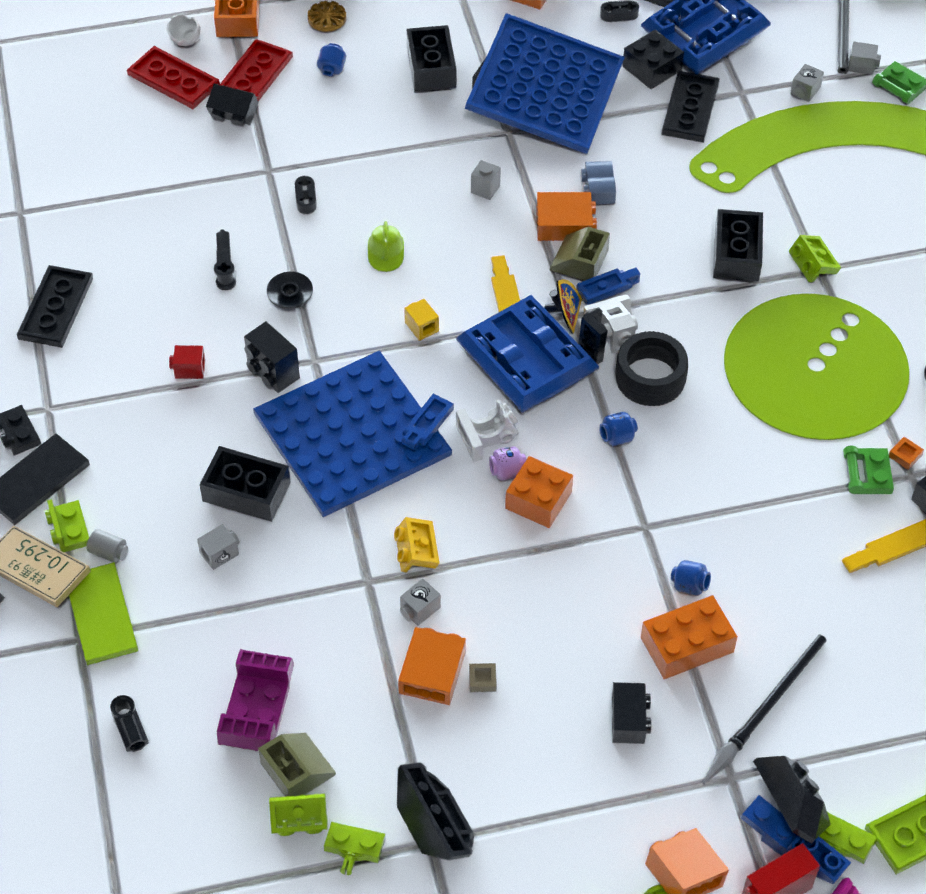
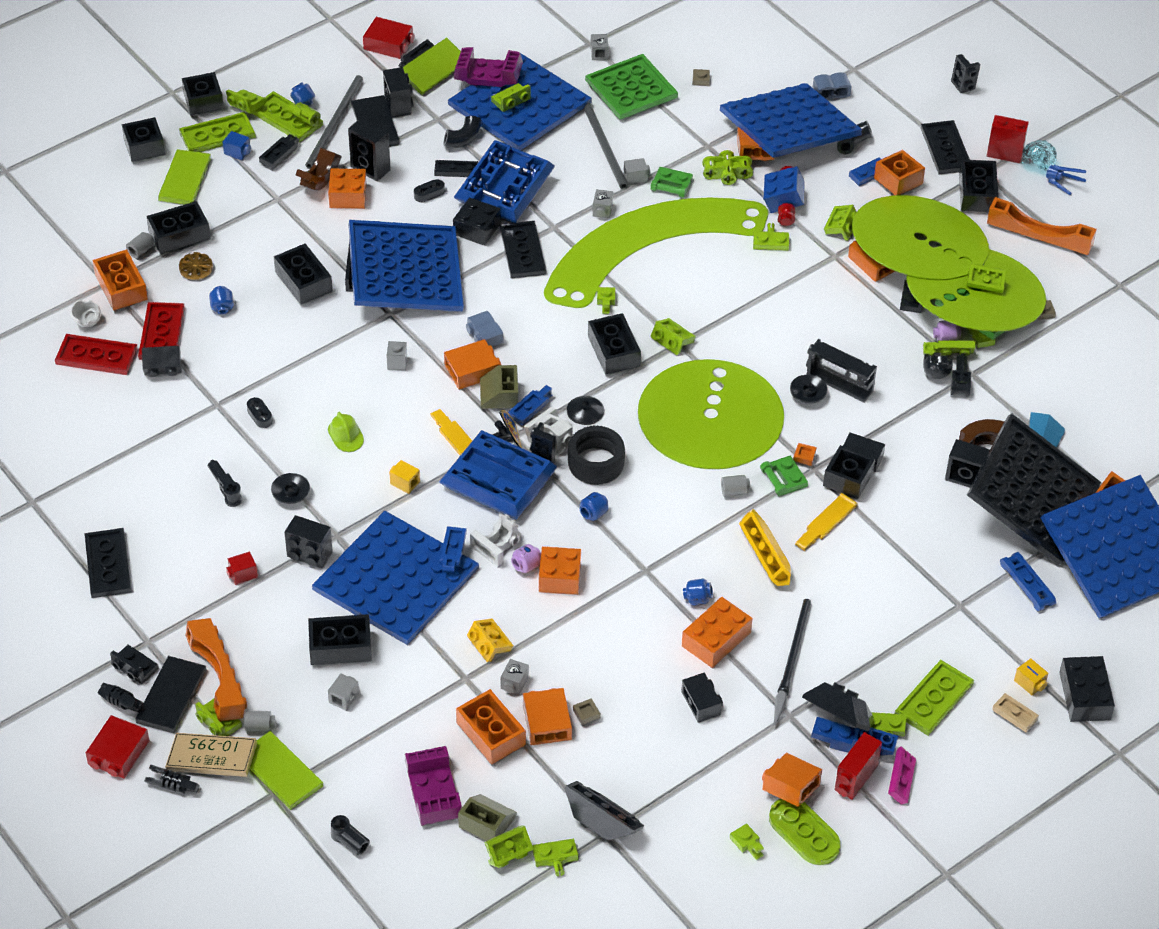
camera: 25 degrees left, 5 degrees down
none -> orange arch [185,618,247,722]
none -> orange brick [456,689,526,765]
none -> black dish [567,396,604,425]
none -> lime plate [597,287,615,314]
none -> light grey brick [721,475,750,496]
none -> yellow brick [739,509,791,586]

